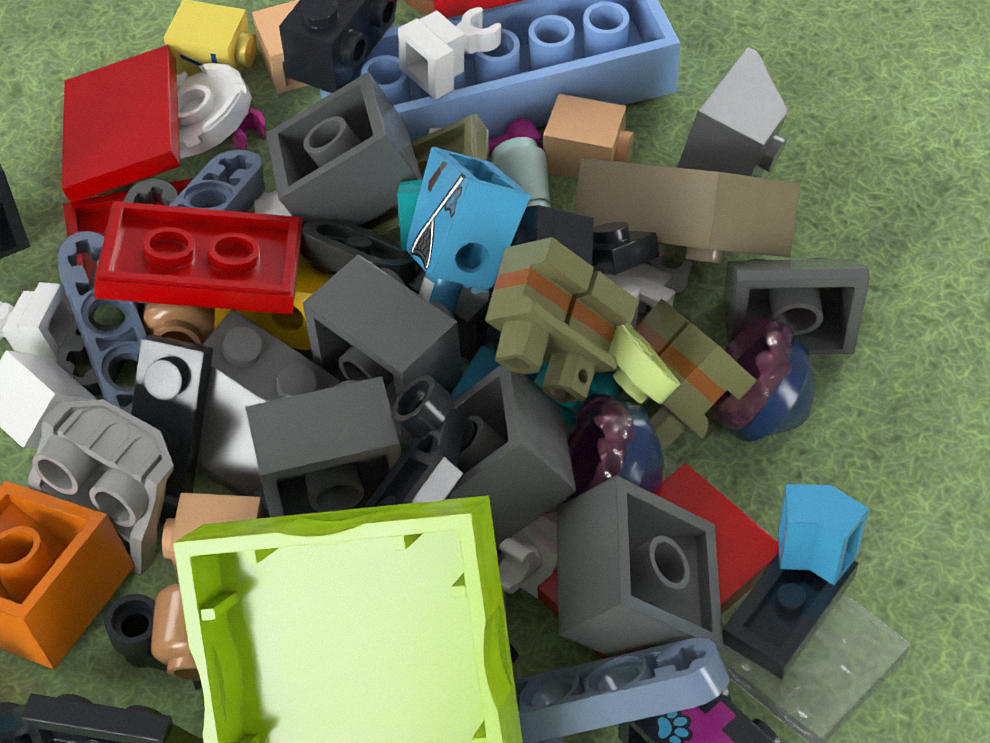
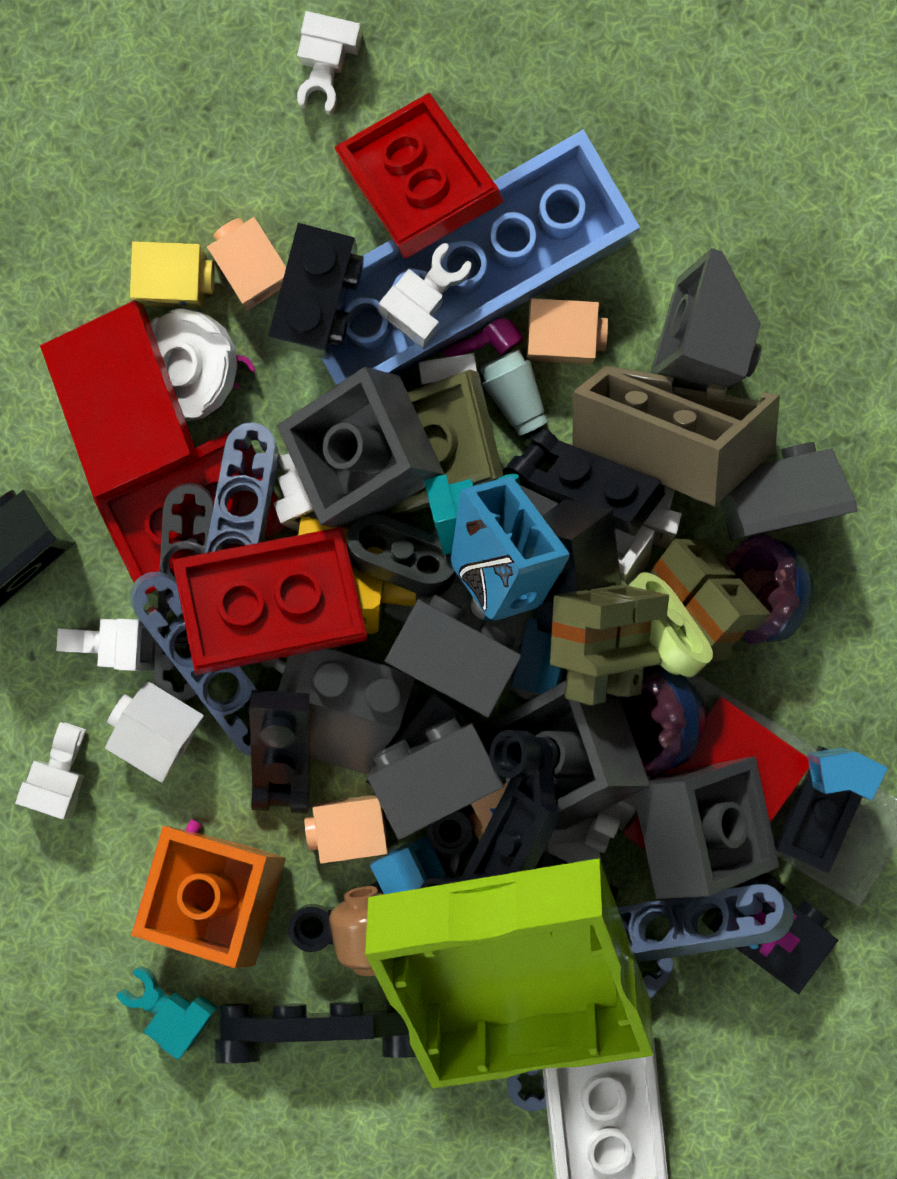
camera: 15 degrees left, 35 degrees up
light grey slope [28,399,174,576] -> none

